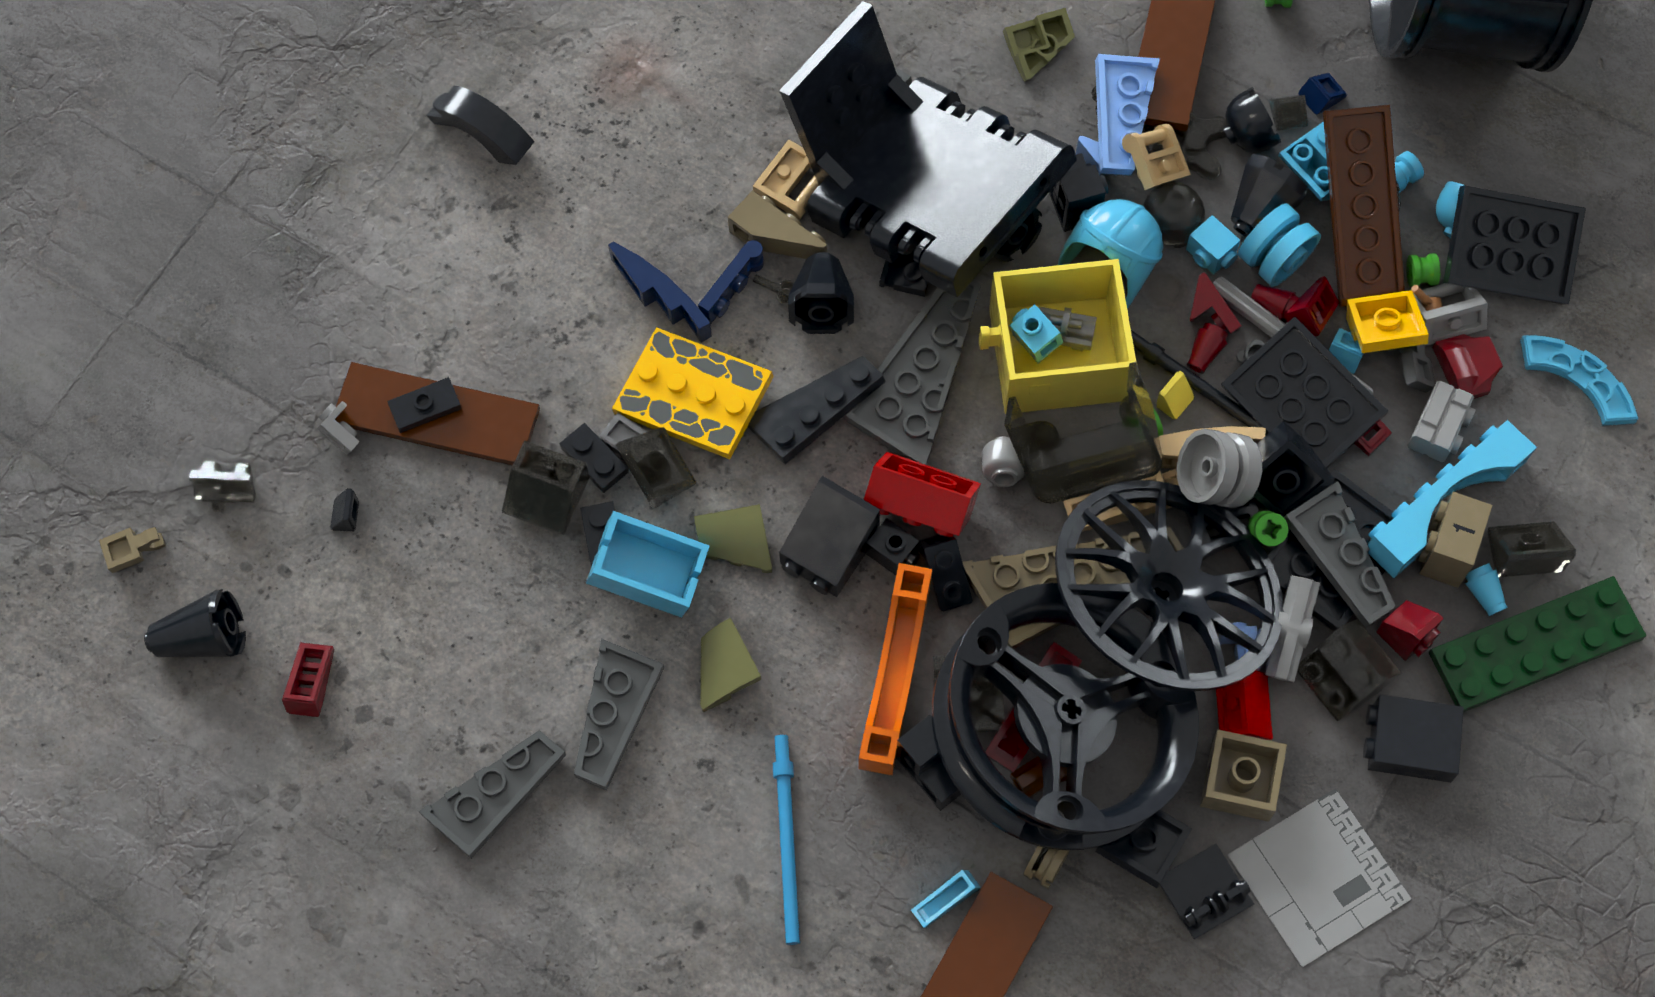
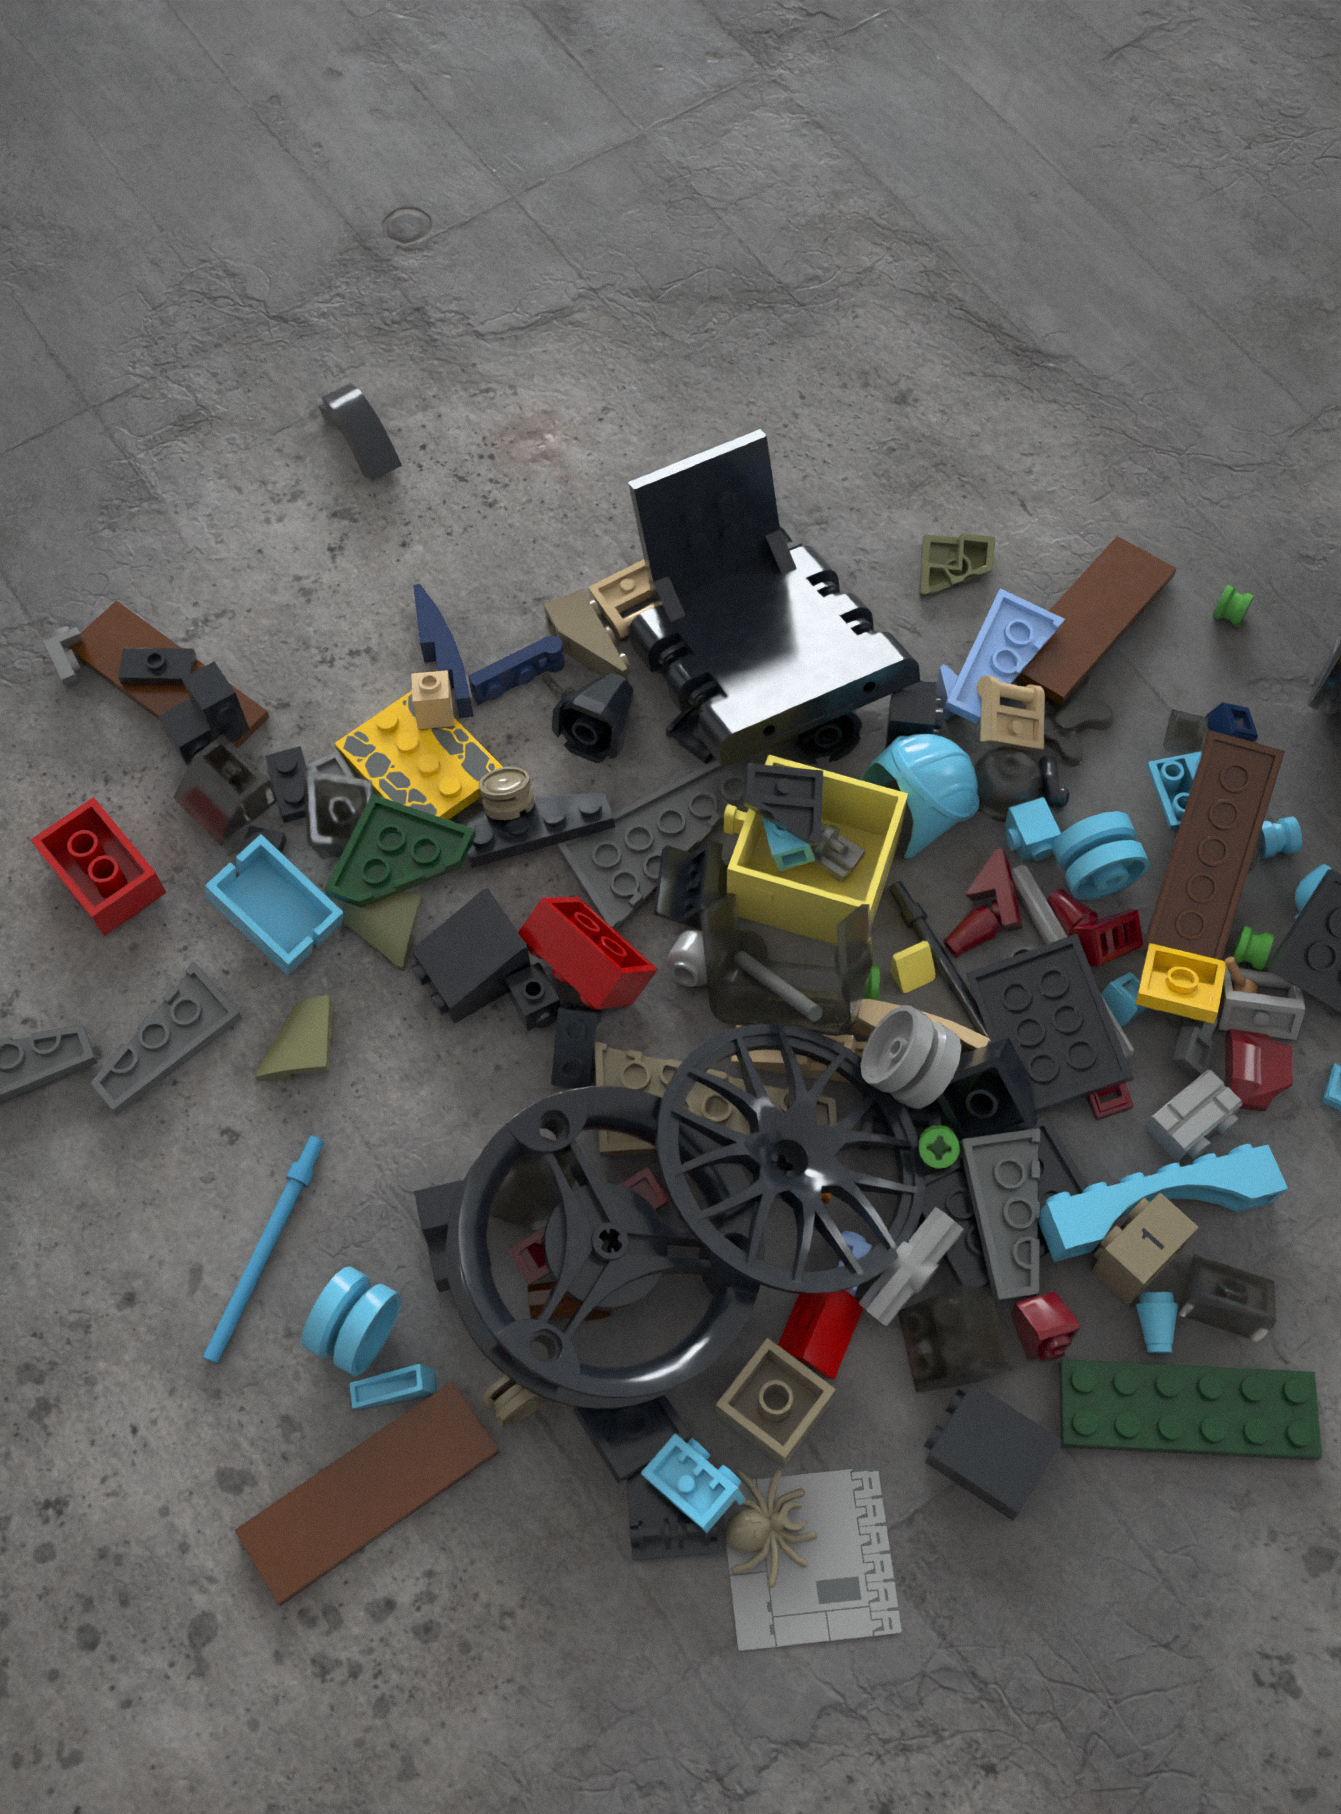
camera: 25 degrees right, 5 degrees down
black slope [330,488,359,532] -> none
orange arch [859,563,932,776] -> none
black cylinder [1222,87,1281,153] -> none
black cone [1231,154,1308,237] -> none
none -> red brick [31,797,166,936]
none -> black brick [158,661,250,765]
none -> medium azure wheel [301,1266,402,1377]
none -> dark green plate [324,794,476,908]
none -> tan brick [411,670,454,730]
none -> dark tan wheel [479,767,535,820]
none -> medium azure bracket [641,1434,746,1533]
none -> black bracket [654,840,728,935]
none -> dark tan animal [725,1470,818,1588]
none -> dark grey bar [734,951,823,1021]
none -> black wing [743,763,823,846]
none -> black arm [1038,755,1070,807]

